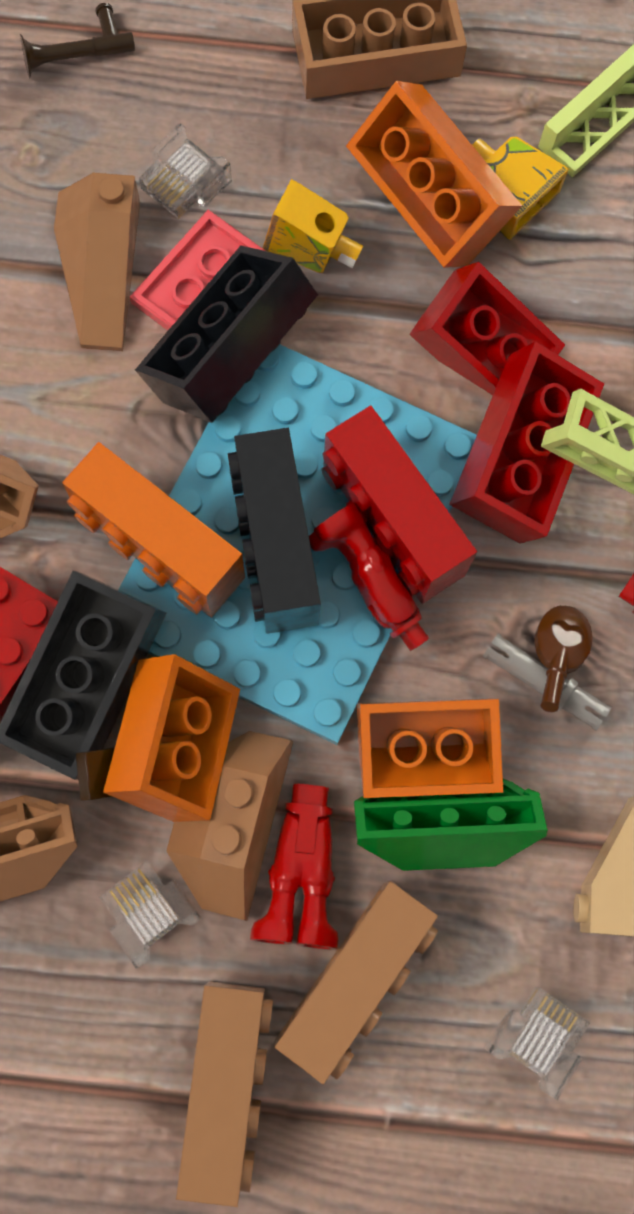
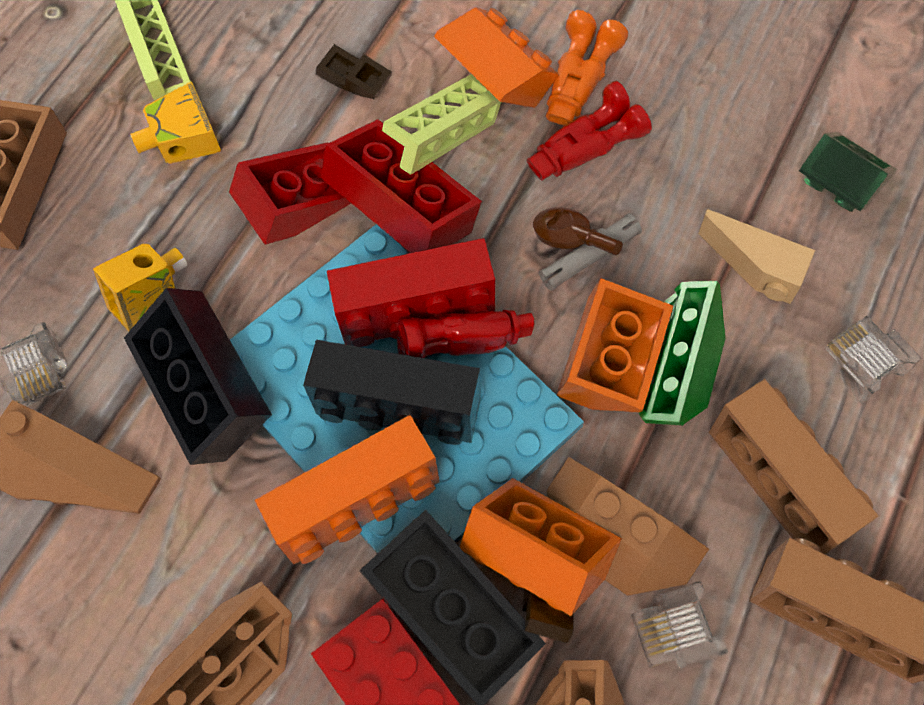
camera: 60 degrees left, 10 degrees down
coral tile [130,210,265,330] -> none
red piece [250,784,339,950] -> none
orange brick [346,81,522,268] -> none

